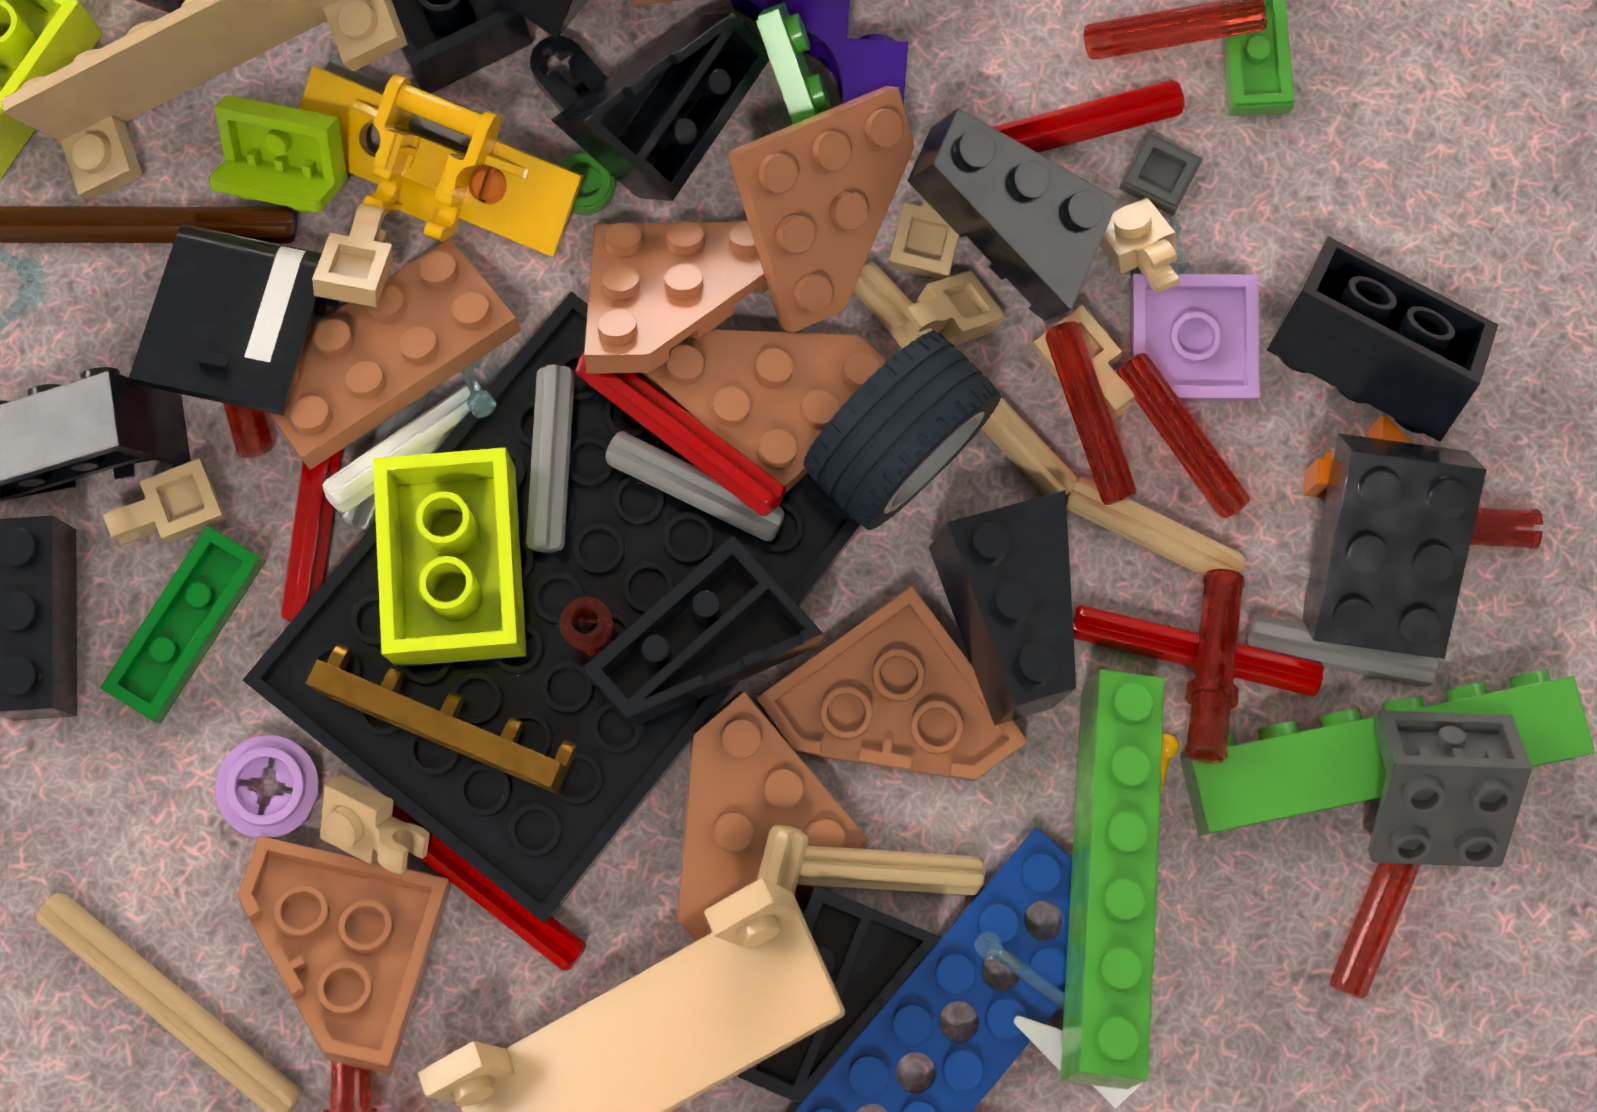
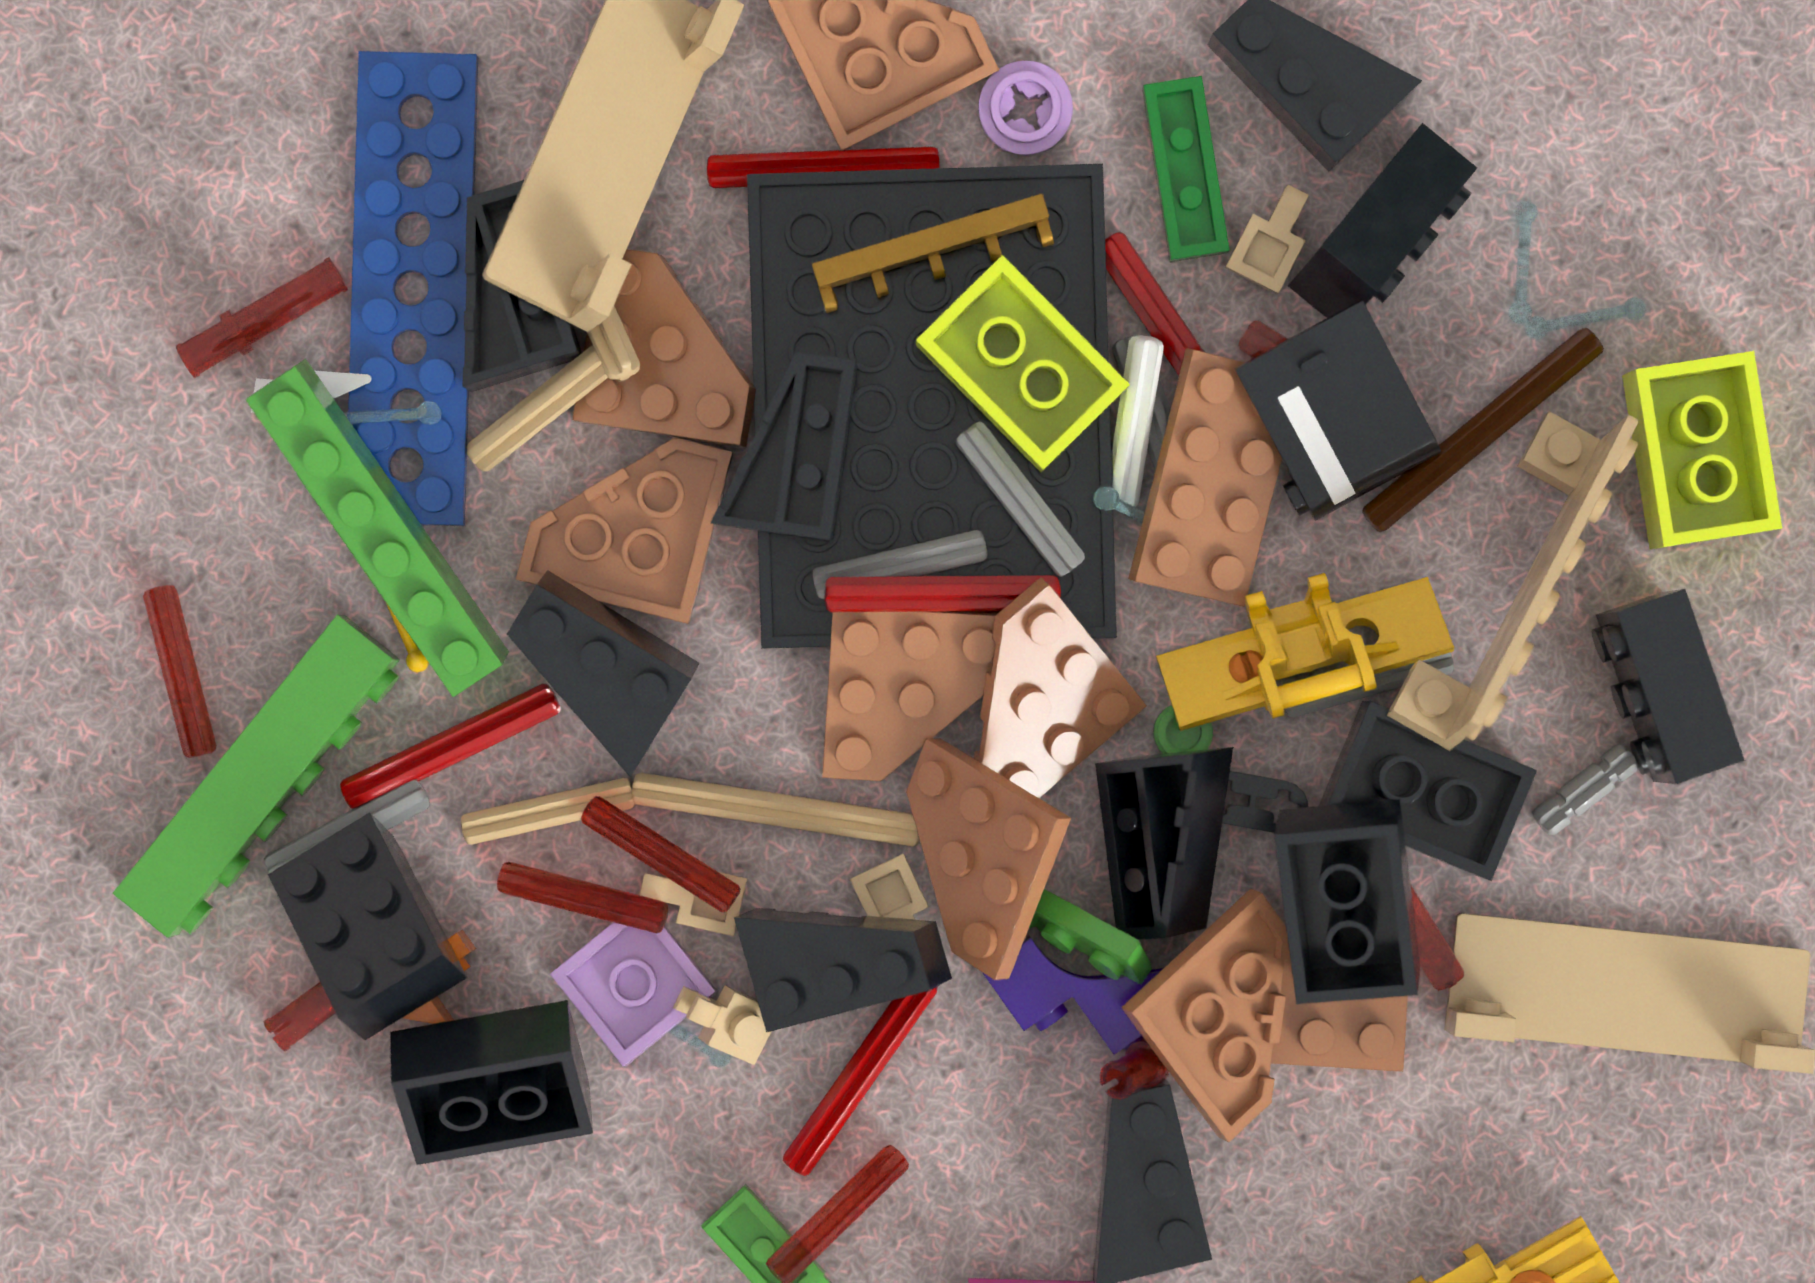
camera: 140 degrees right, 10 degrees up
lime bracket [209,94,348,212] -> none
tan plate [312,204,393,308] -> none
tan plate [320,774,429,874] -> none
clear red pin [560,597,613,655] -> none
black wheel [803,331,1001,530] -> none
tan plate [890,270,1006,348] -> none
dark grey tile [1119,132,1203,216] -> none
clear red pin [1184,569,1245,764] -> none
dark grey bracket [1368,710,1532,867] -> none

